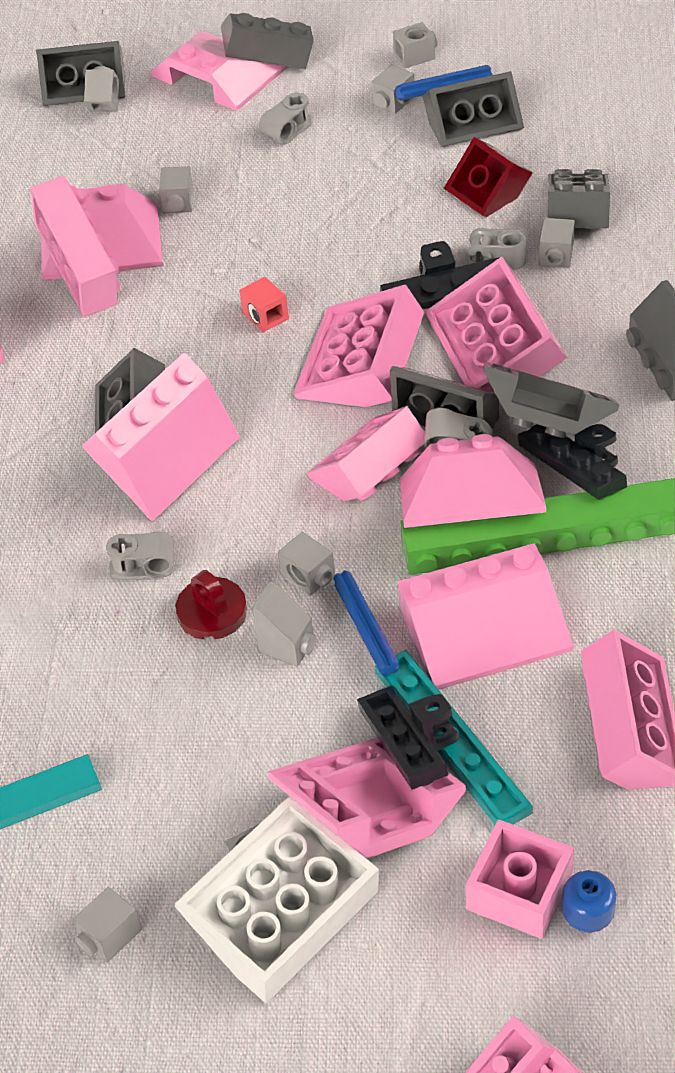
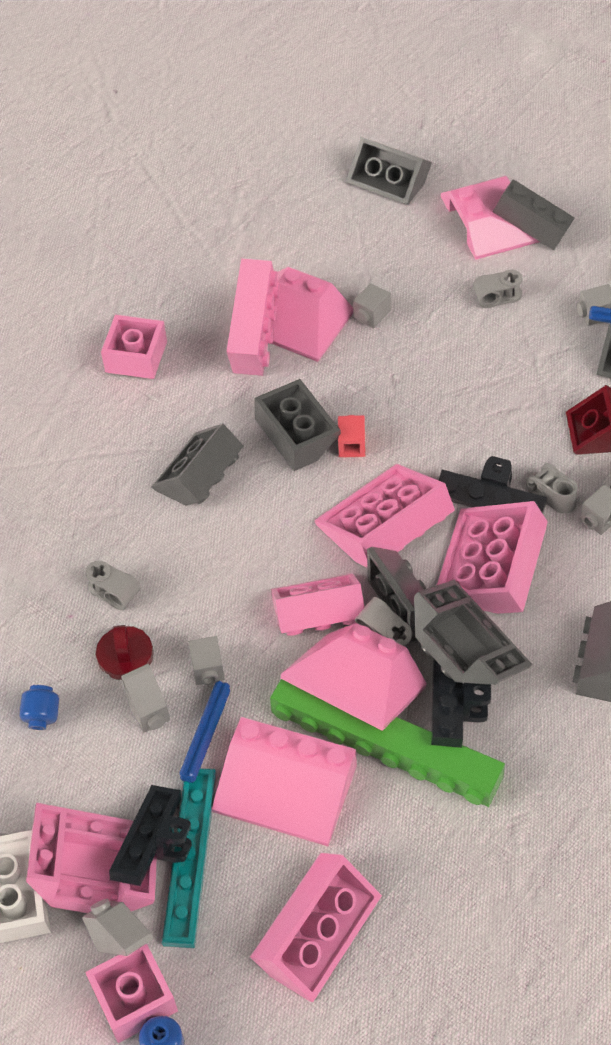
camera: 35 degrees right, 5 degrees up
bright pink slope [82,352,240,521] -> none
light grey brick [84,66,119,112] -> none
none -> blue head [19,685,59,730]
none -> light grey slope [82,899,154,956]
none -> dark grey slope [254,379,341,471]

